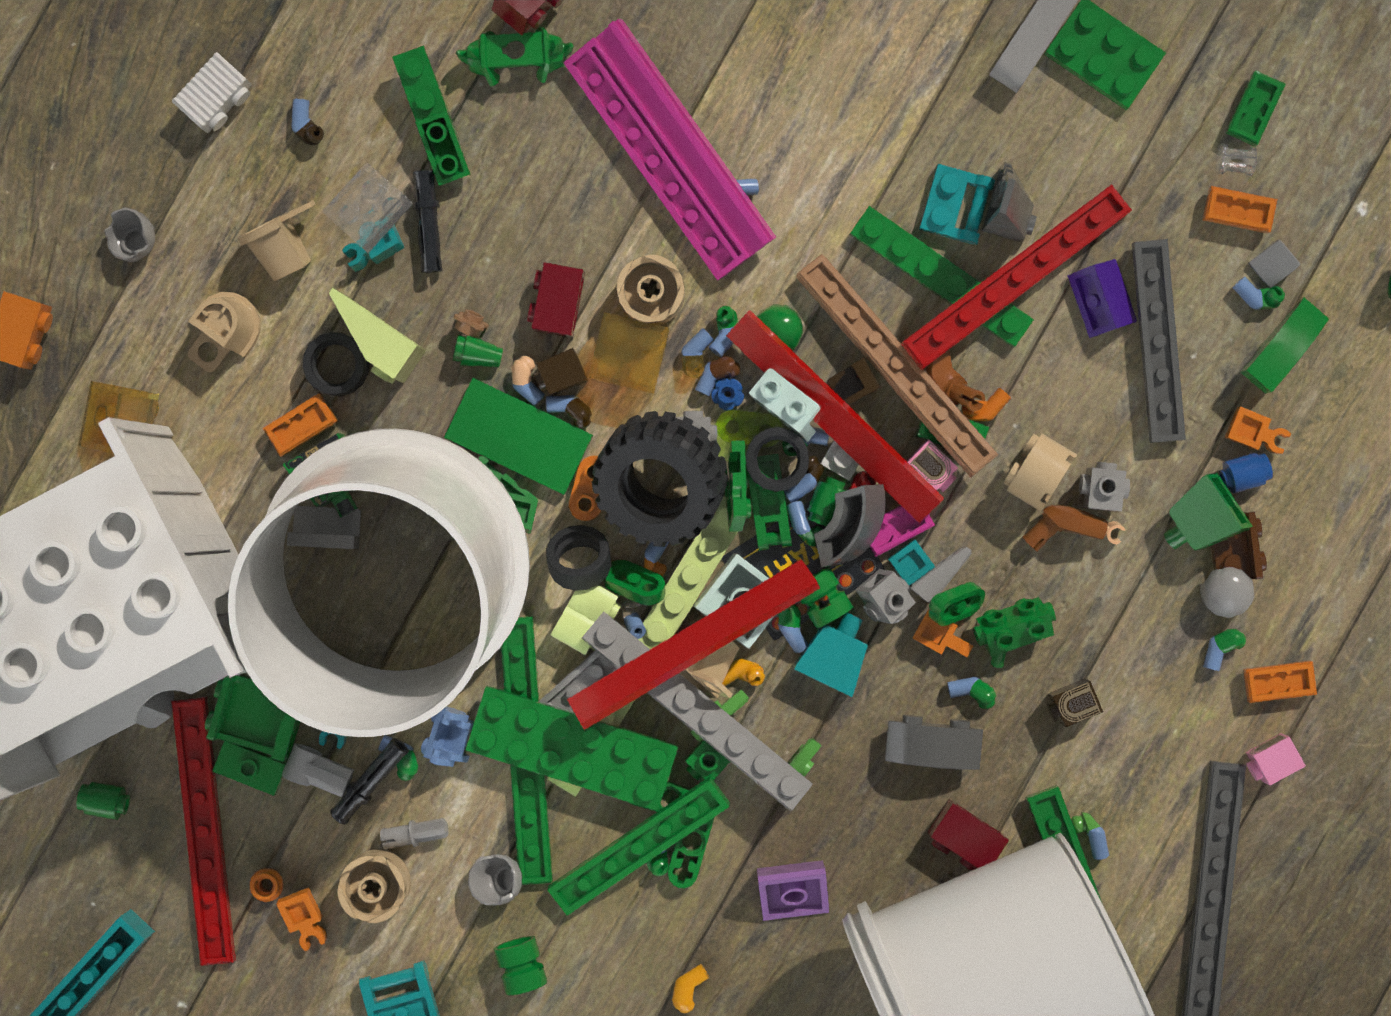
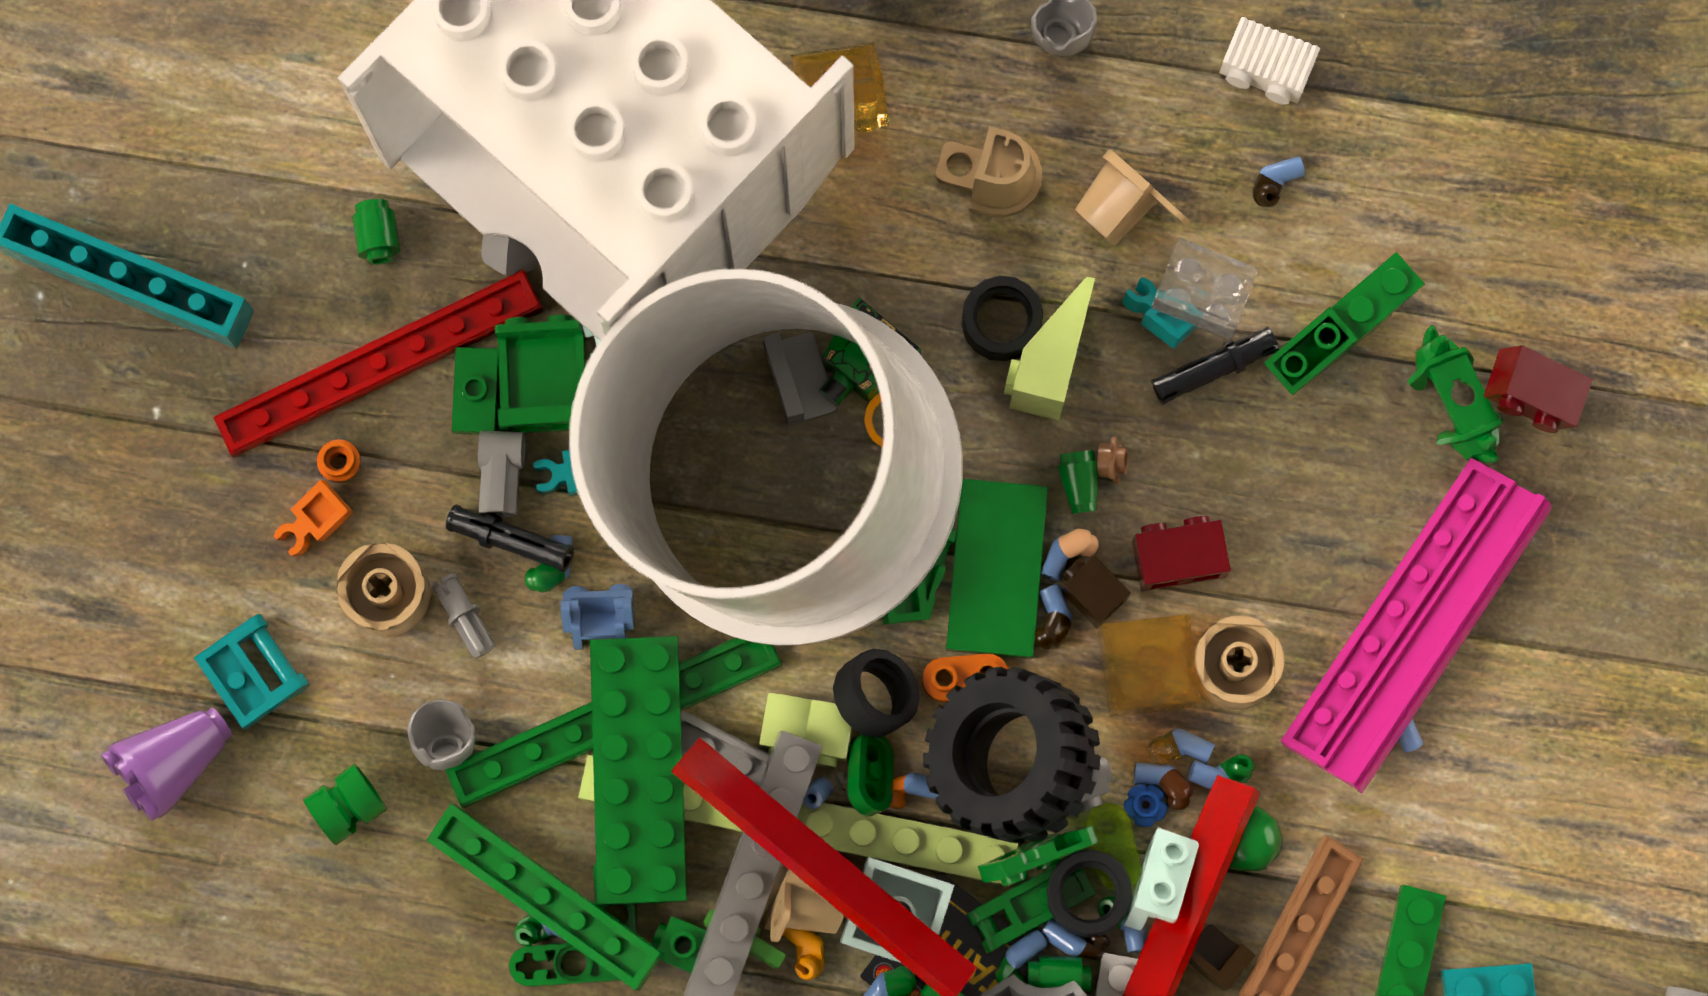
camera: 70 degrees right, 10 degrees down
orange plate [263,393,339,457] -> none

